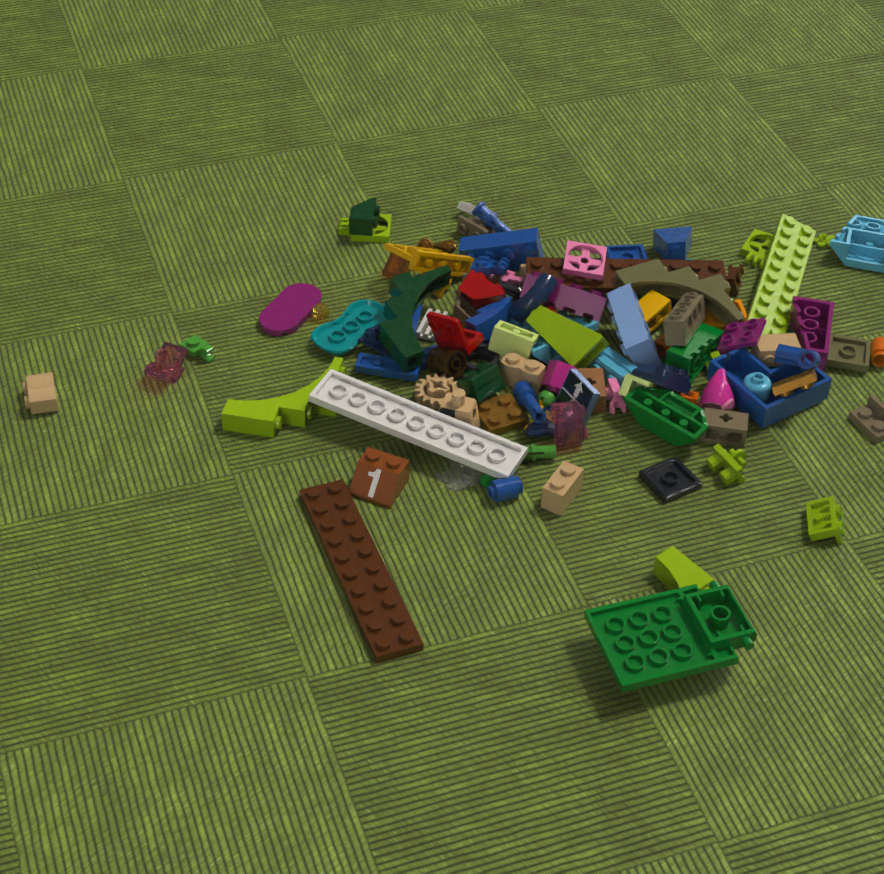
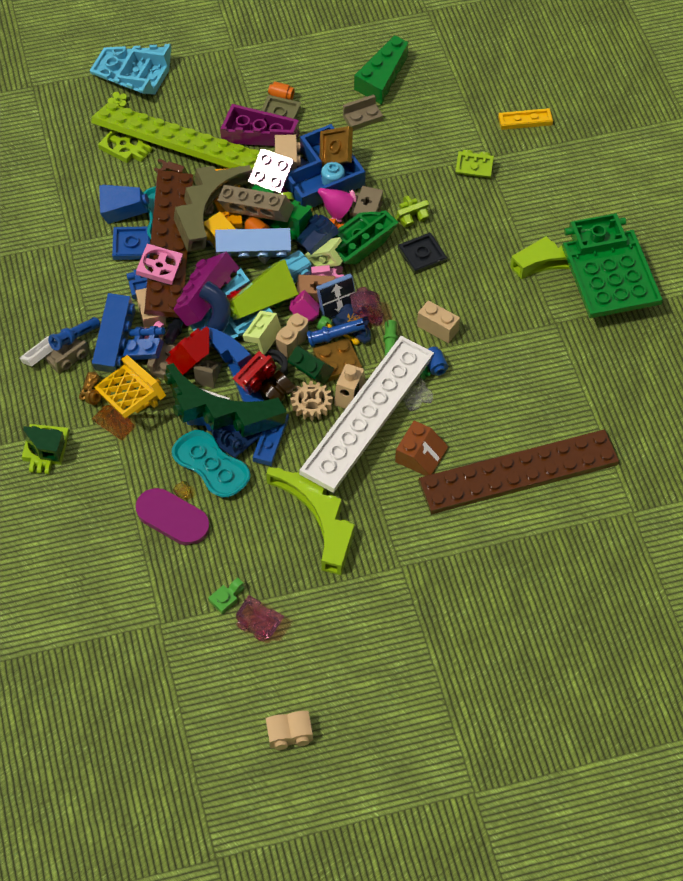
camera: 85 degrees left, 15 degrees up
blue piece [775,344,821,369] -> none

